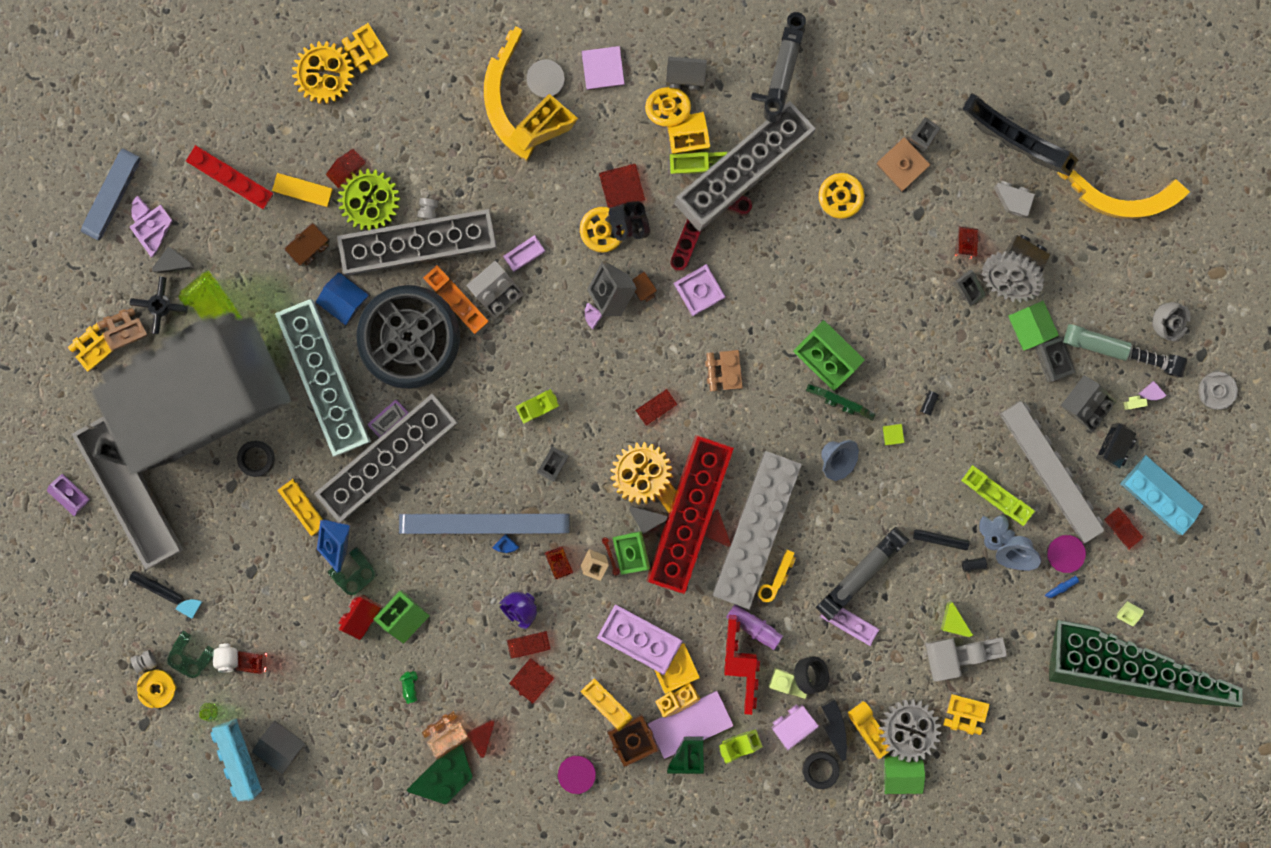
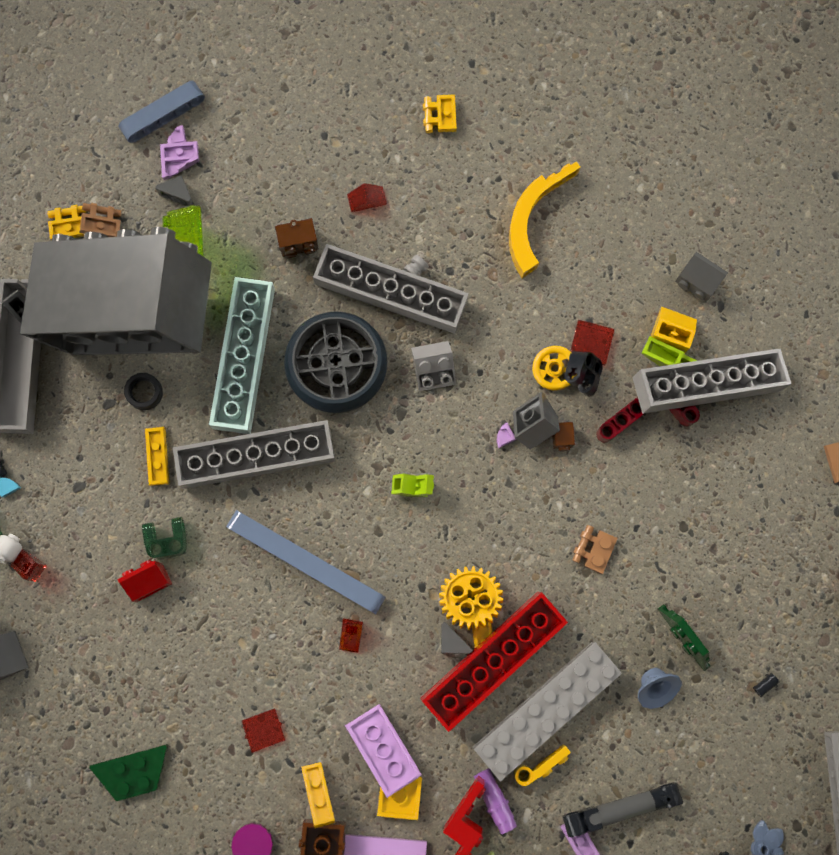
camera: 25 degrees right, 10 degrees down
black bar [130,276,189,334] -> none
red bracket [186,145,274,210] -> none
yellow tile [272,173,333,208] -> none
yellow gear [292,41,355,104] -> none
blue slope [316,272,369,325] -> none
blue slope [317,520,350,572] -> none
lime gear [337,169,400,231] -> none
slope [367,399,409,438] -> none
bright green slope [374,590,430,644] -> none
green arm [399,671,418,704] -> none
clear orange plate [421,711,470,759] -> none
orange slope [423,265,489,334] -> none
clear red slope [467,718,496,758] -> none
blue tile [492,534,519,553] -> none
dark purple cylinder [499,592,537,629] -> none
lavender tile [503,235,546,272] -> none
clear red slope [506,631,551,659] -> none
yellow wedge [510,94,579,151] -> none
light grey tile [526,59,565,98] -> none
dark grey slope [537,447,569,482] -> none
tan brick [581,549,609,581] -> none
lavender tile [582,46,624,90] -> none
clear red hinge [601,537,620,575] -> none
bright green slope [612,531,650,575] -> none
clear red plate [635,389,678,426] -> none
yellow plate [645,87,691,127] -> none
yellow slope [655,683,701,718] -> none
lavender tile [673,264,726,317] -> none
clear red slope [704,509,731,547] -> none
piece [751,12,806,123] -> none
bright green slope [793,320,865,391] -> none
yellow plate [819,173,864,219] -> none
lime tile [882,424,904,445] -> none
black axle [913,529,970,550] -> none
lime slope [961,465,1035,526] -> none

